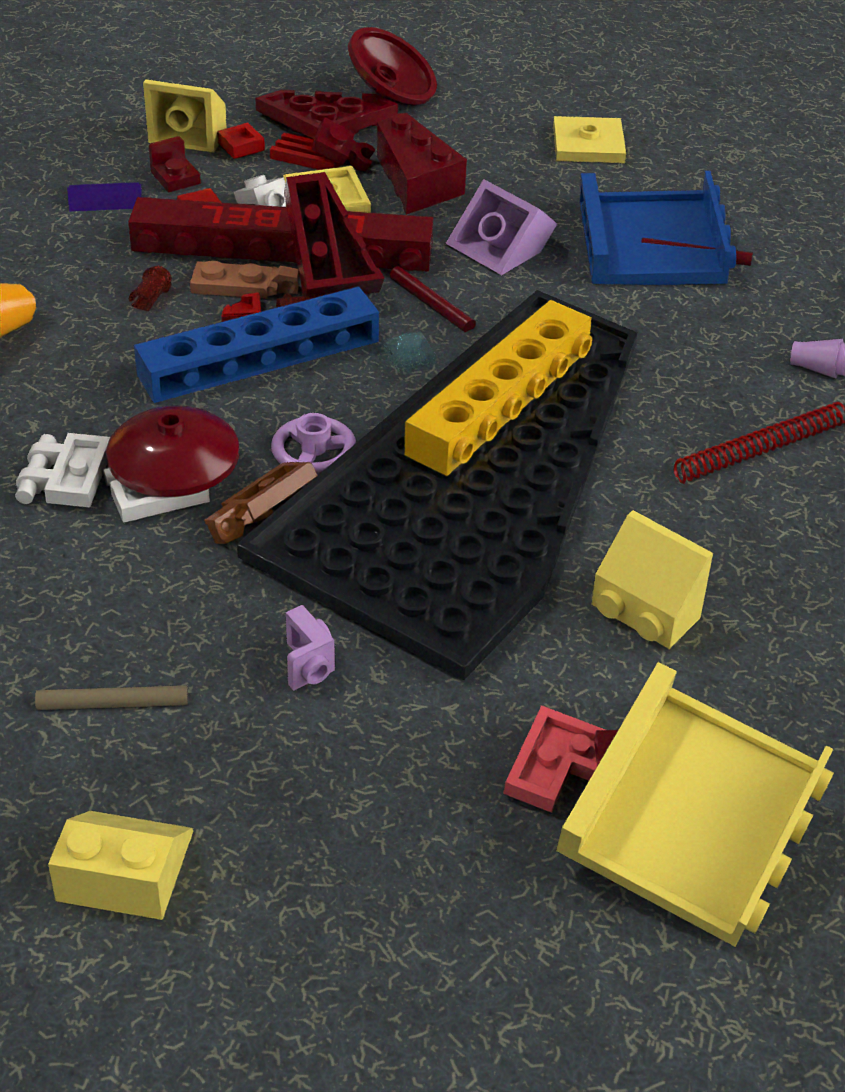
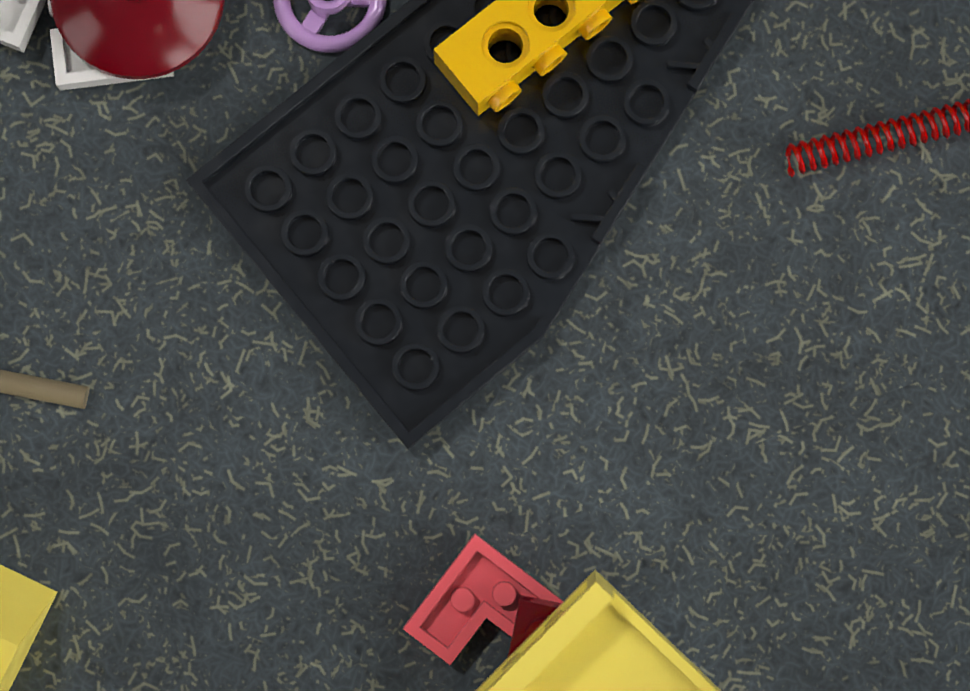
camera: 15 degrees right, 40 degrees up
dark orange hinge [204,462,317,544] -> none
lavender bracket [286,605,335,691] -> none
light yellow slope [591,510,713,649] -> none

